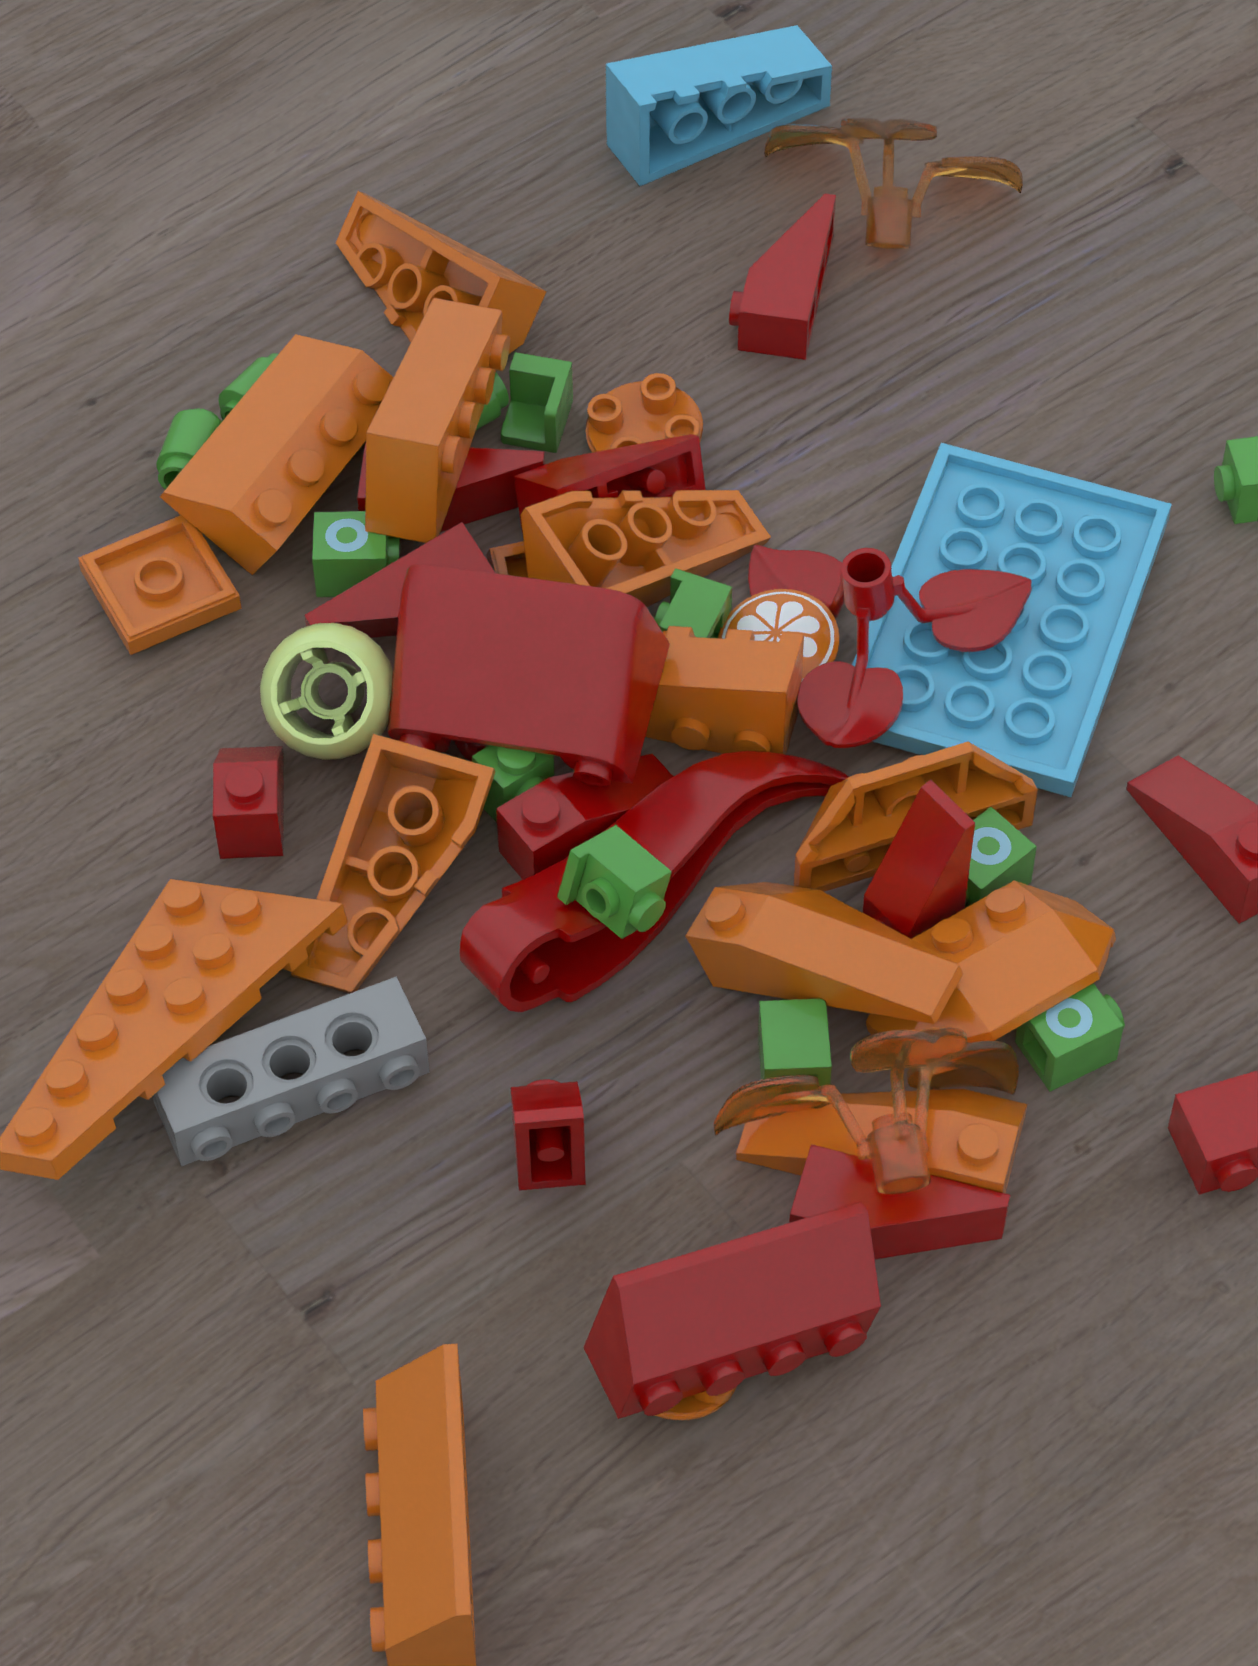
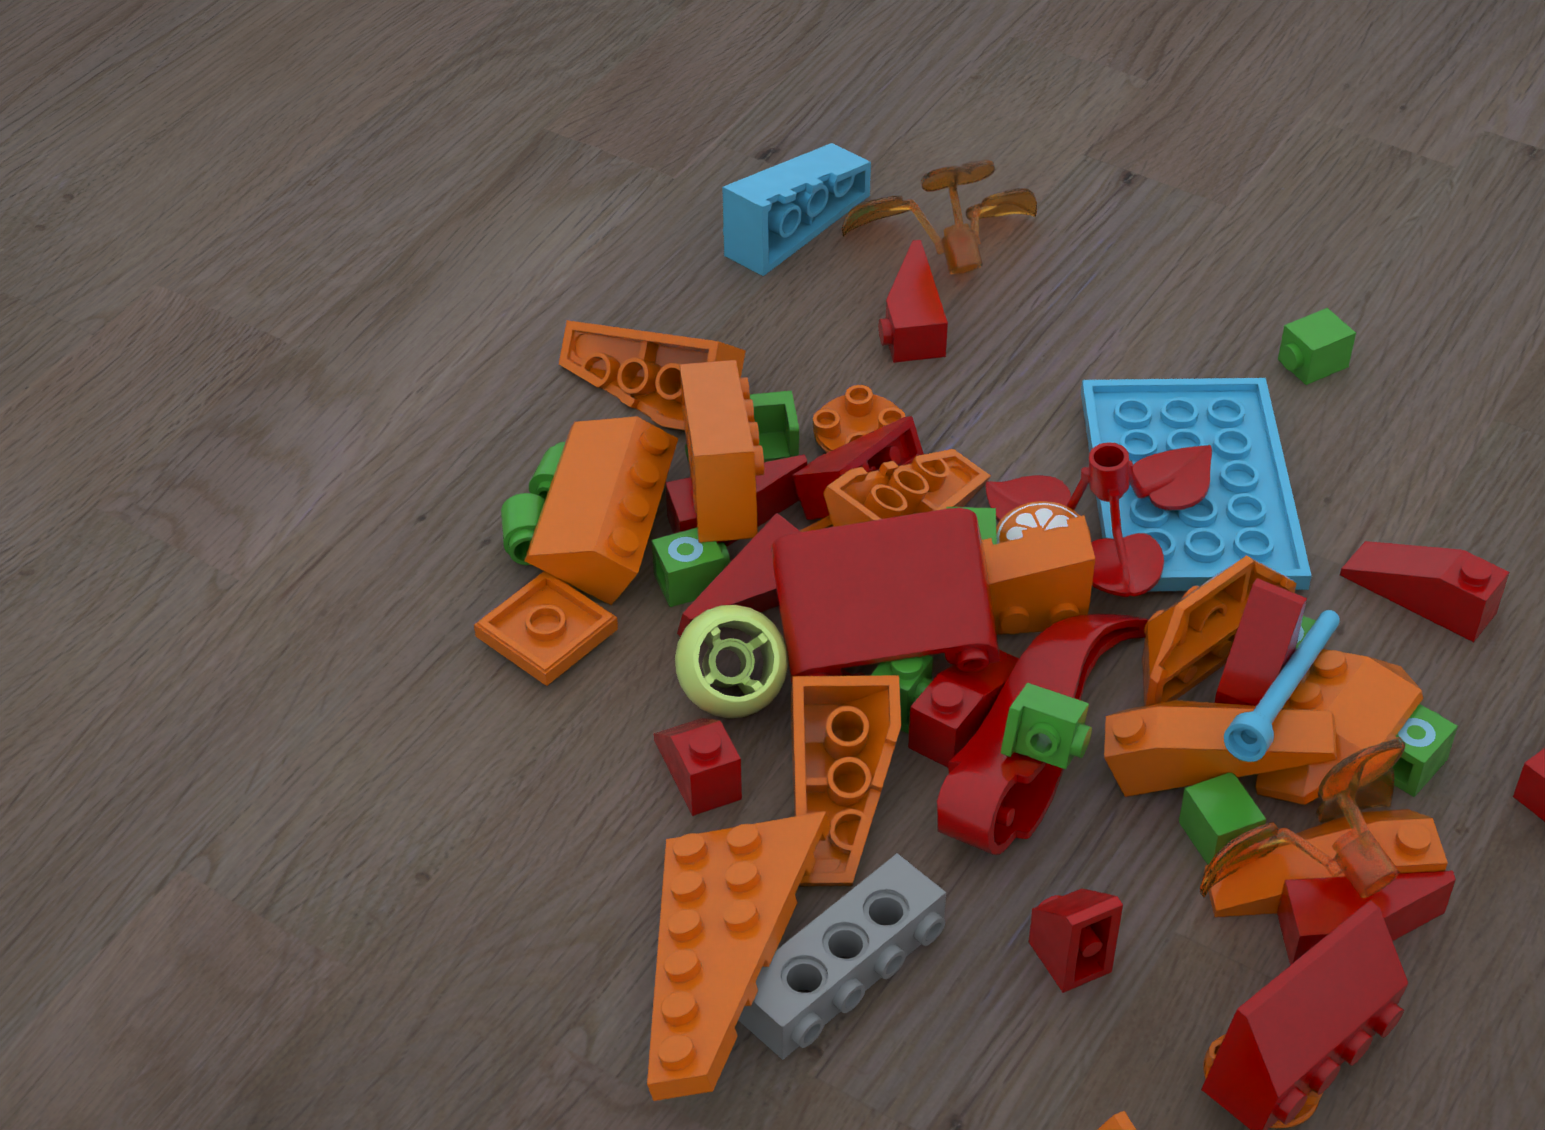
camera: 20 degrees left, 10 degrees down
none -> medium azure piece [1224,610,1340,762]

